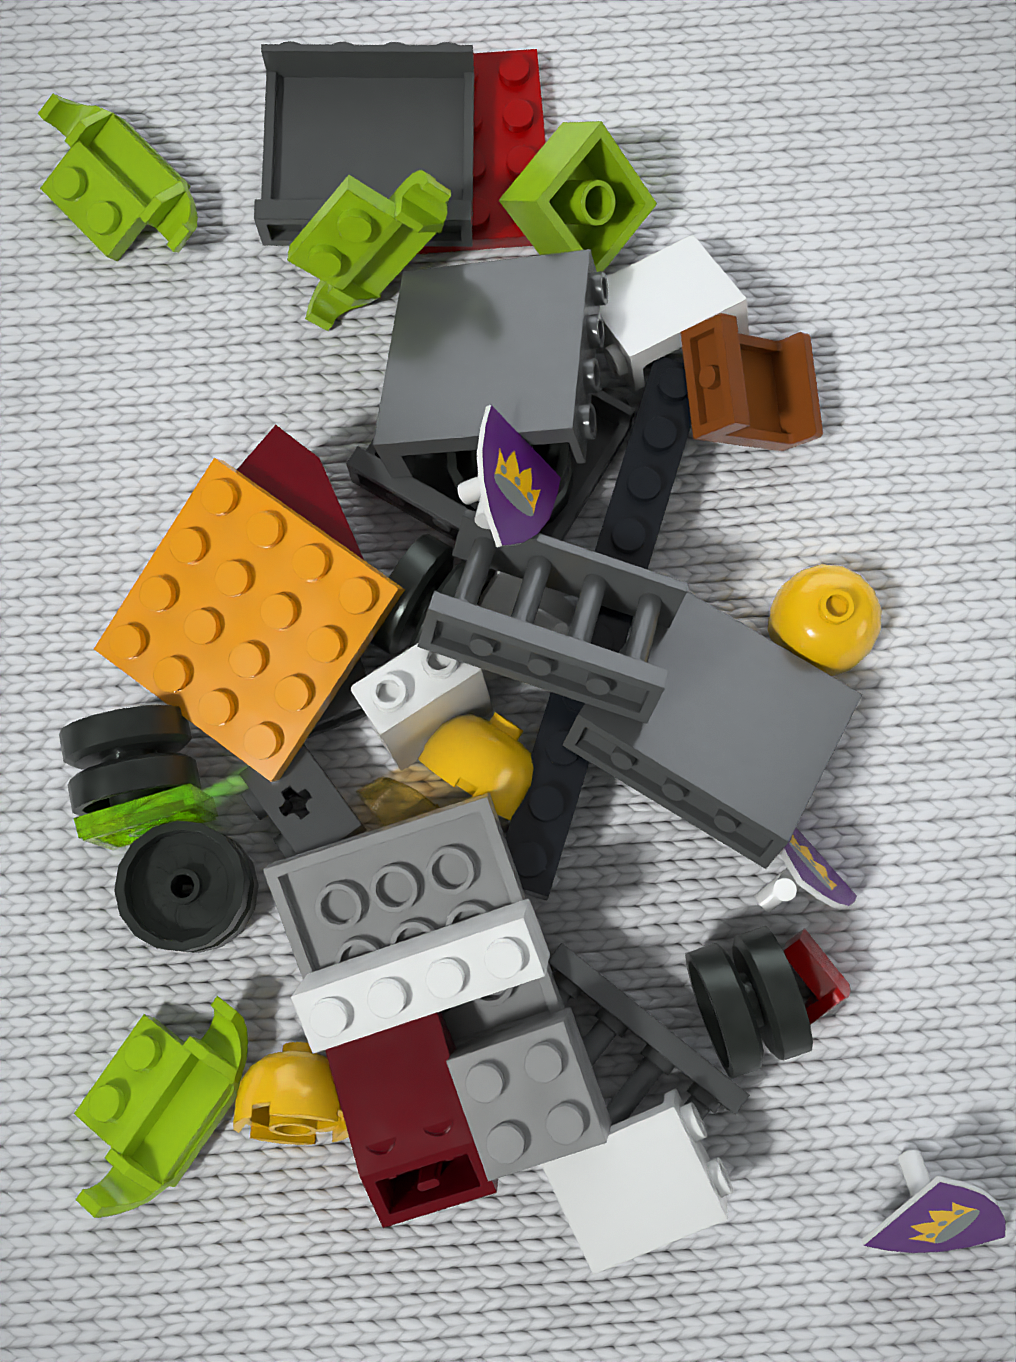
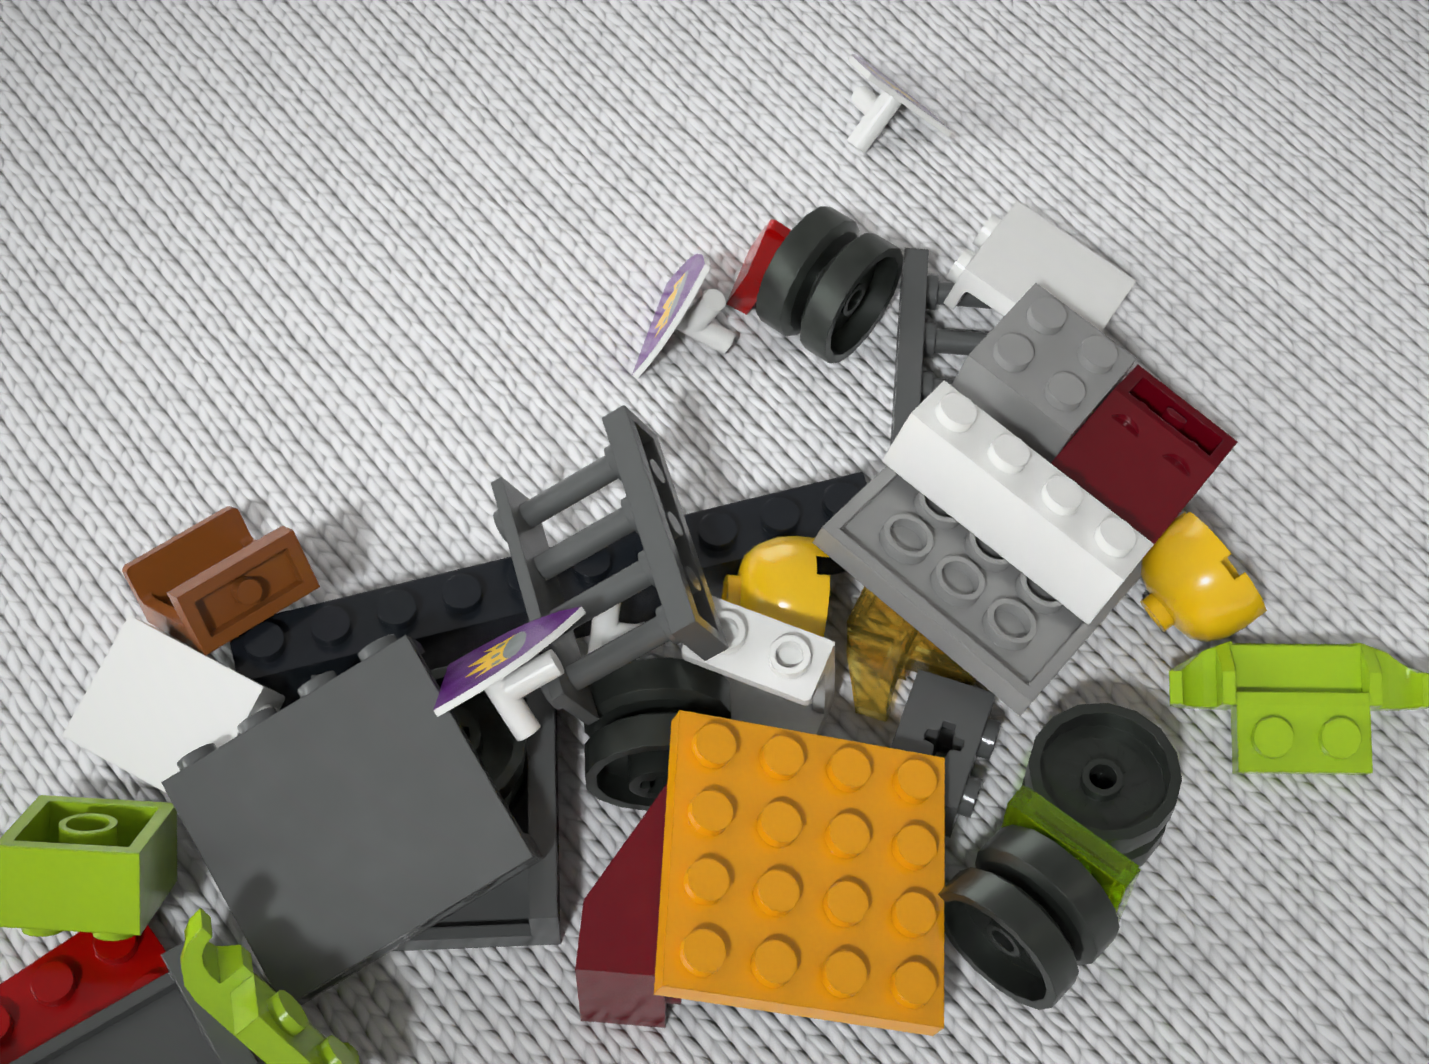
camera: 125 degrees left, 20 degrees down
panel [562,591,863,869] -> none
yellow cylinder [767,564,882,676] -> none

